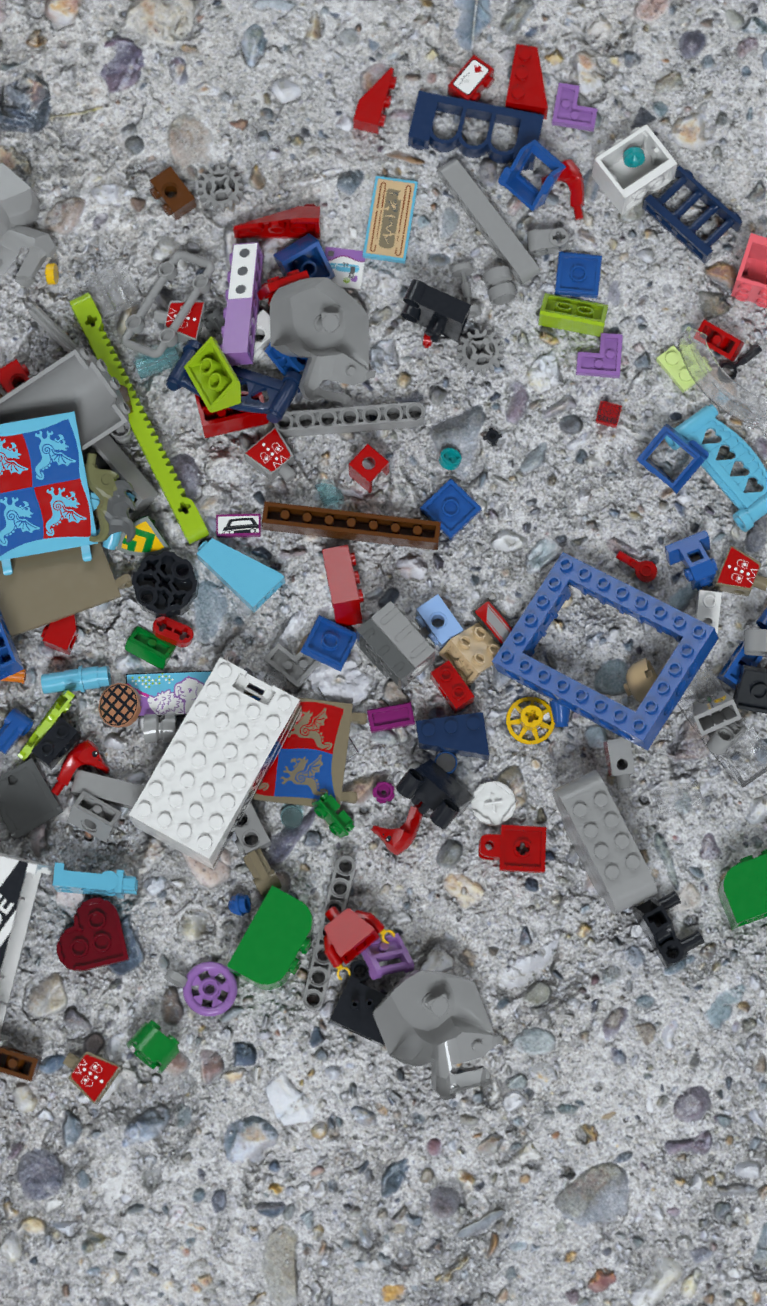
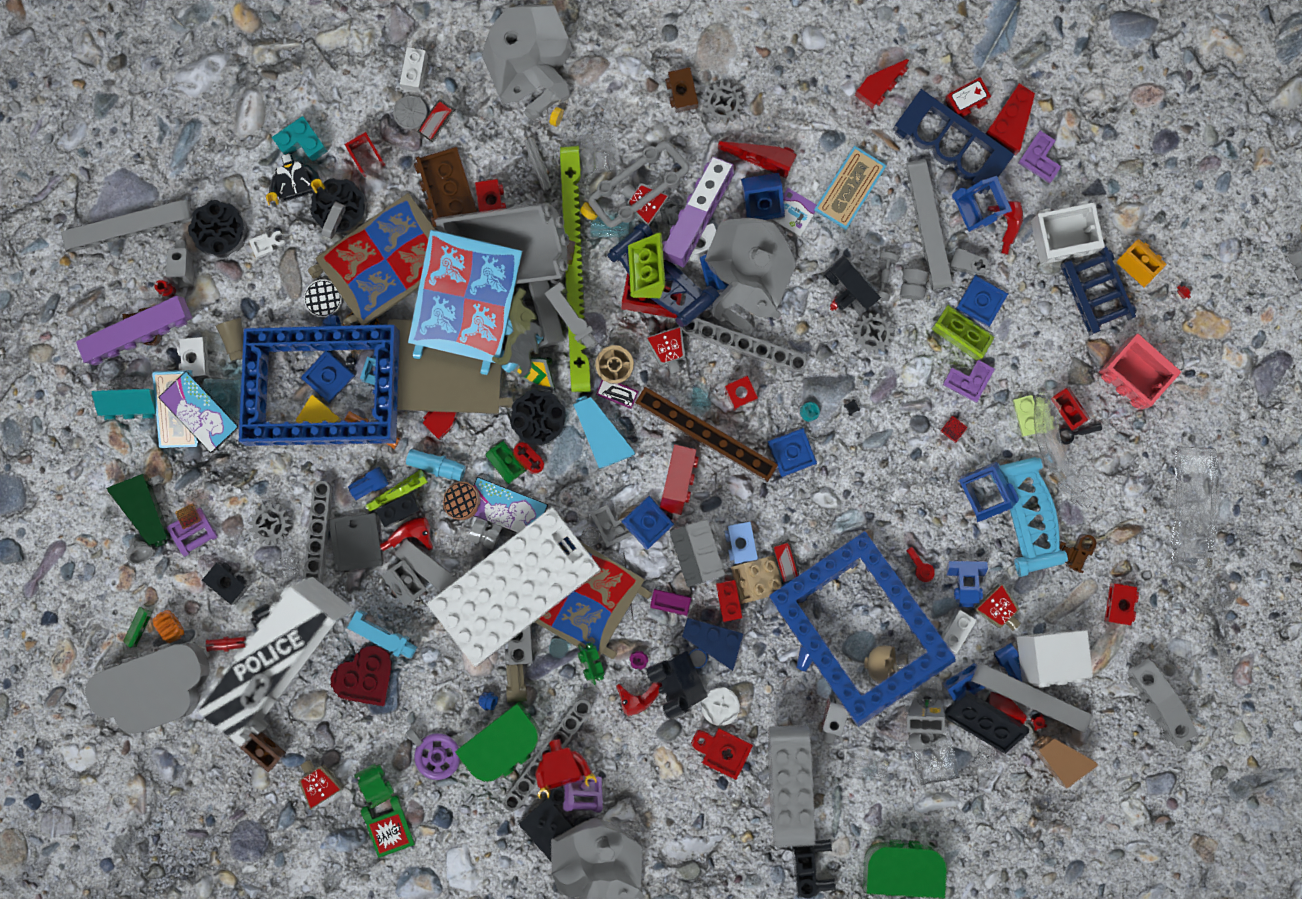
camera: 25 degrees right, 10 degrees up
red plate [257,269,310,306] -> none
yellow wheel [506,697,555,745] -> none
teal tile [623,147,645,168] -> none
none -> flag [361,795,415,858]
none -> light grey hips [544,282,599,350]
none -> yellow tile [580,202,598,220]
none -> tan cylinder [596,345,634,384]
none -> light orange brick [1116,238,1167,288]

